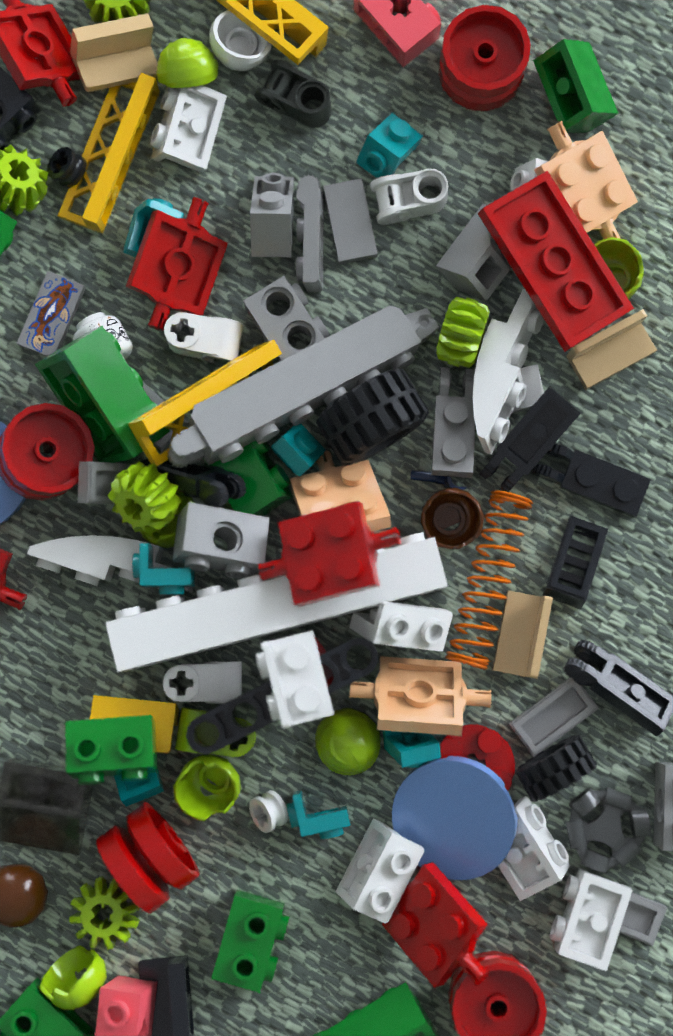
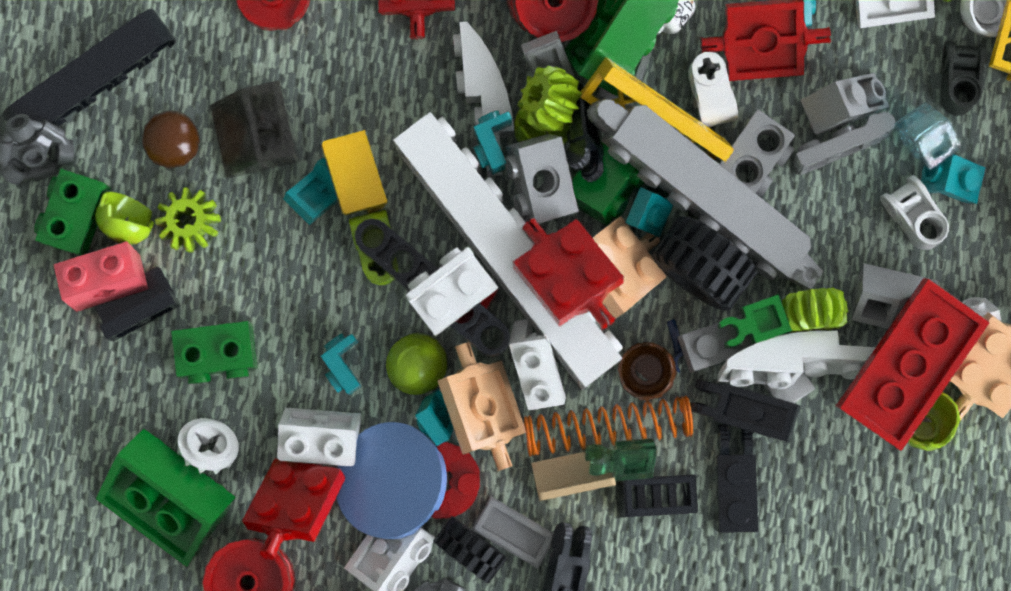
camera: 65 degrees right, 0 degrees up
green brick [65,715,157,785] -> none
red wheel [96,802,200,914] -> none
white piece [162,661,242,704] -> none
lime hair [173,754,241,821] -> none
white bush [249,790,288,833] -> none
light grey tile [323,178,378,265] -> none
tan panel [566,309,657,390] -> none
none -> white gear [176,418,239,475]
none -> clear green plate [585,439,657,481]
none -> green plate [717,295,792,348]
none -> clear light blue brick [895,102,962,170]

